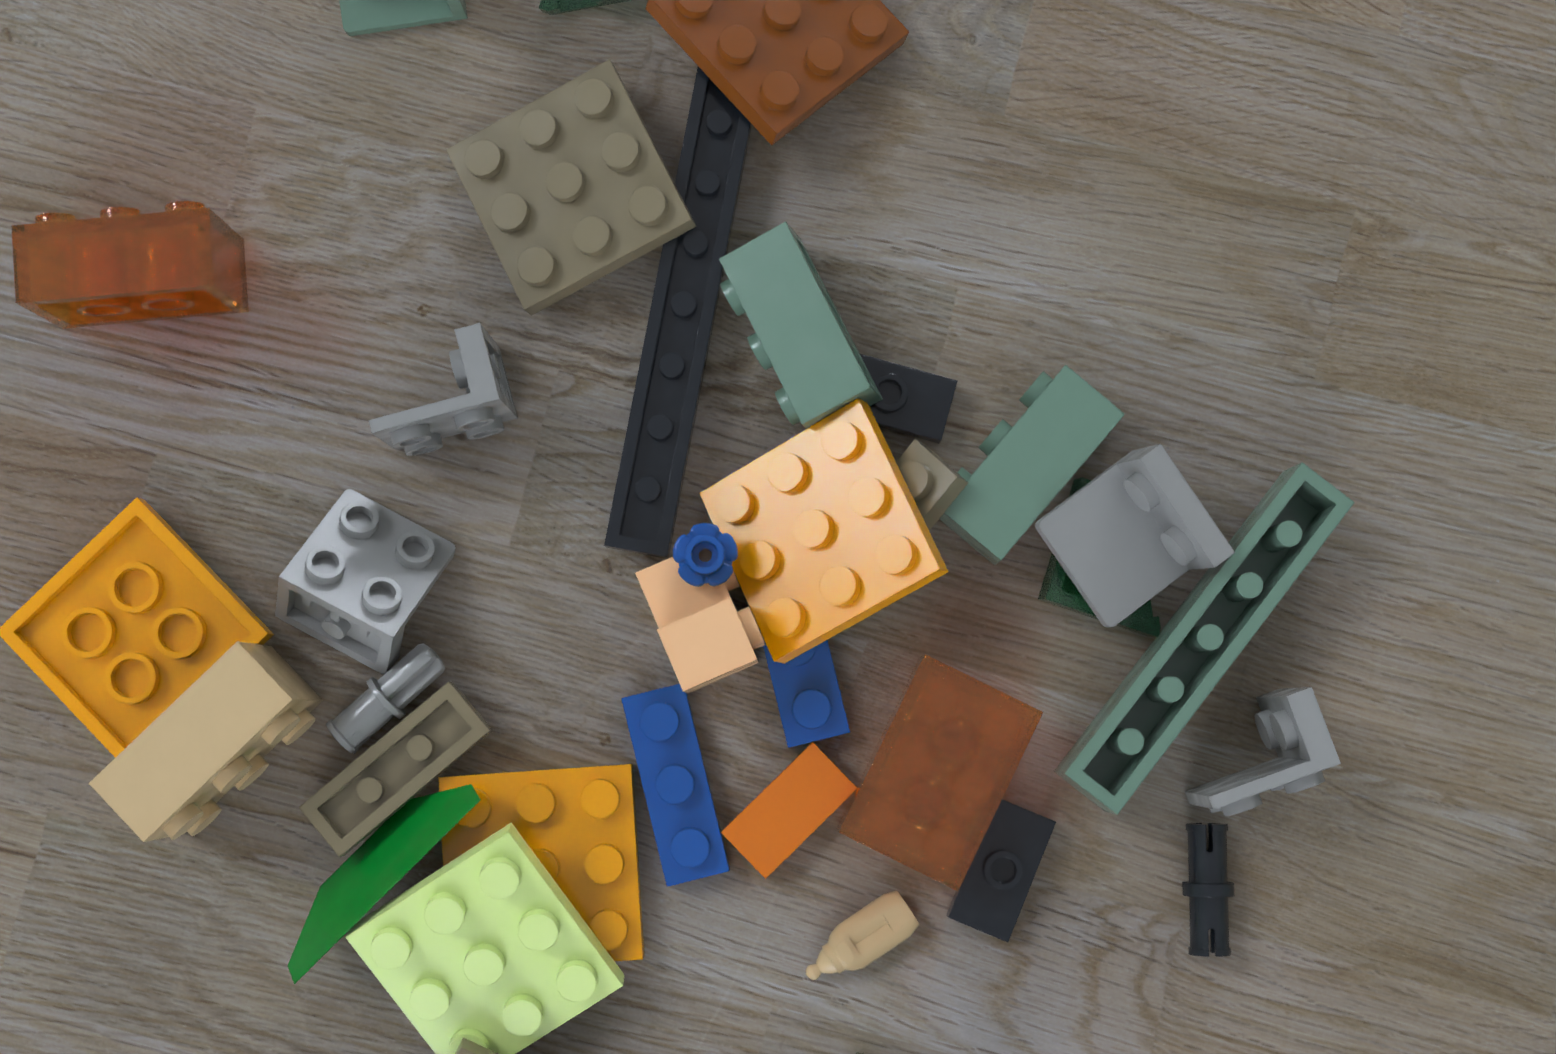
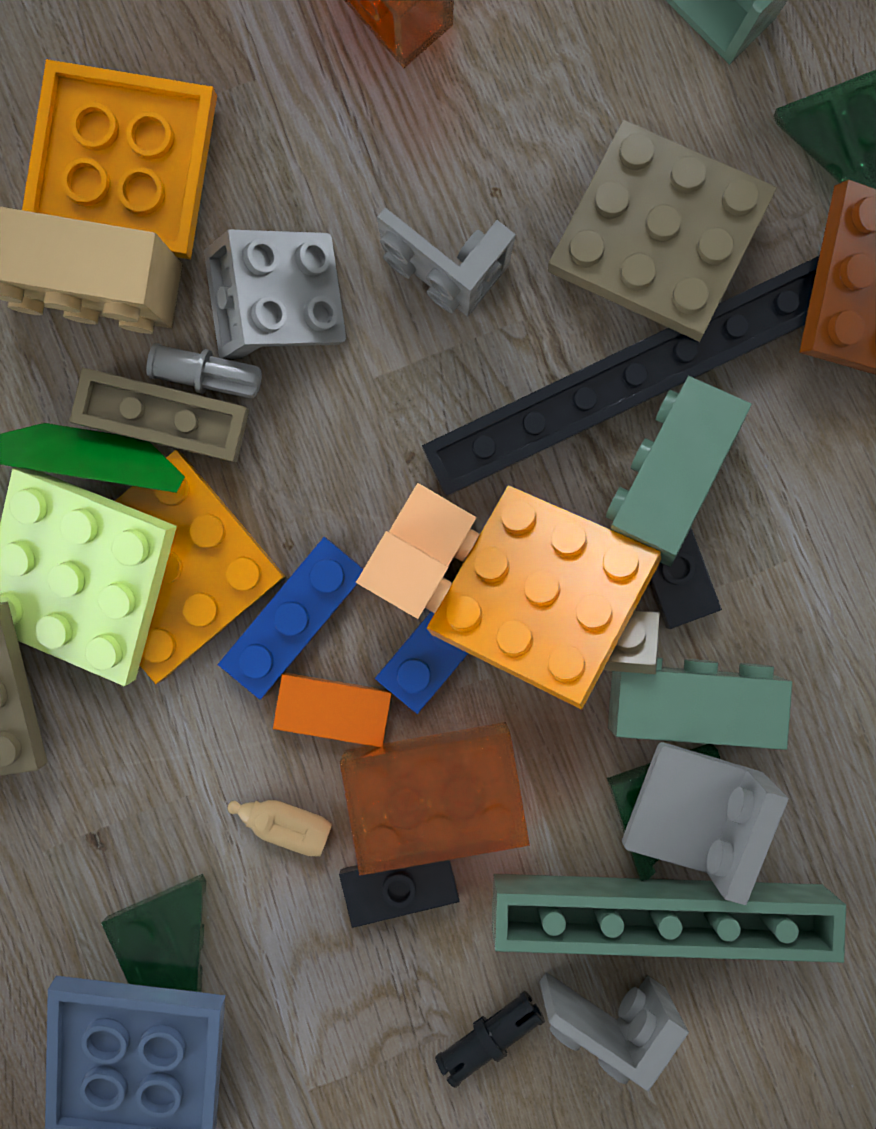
camera: 55 degrees right, 5 degrees up
blue plate [673,523,738,587] -> none

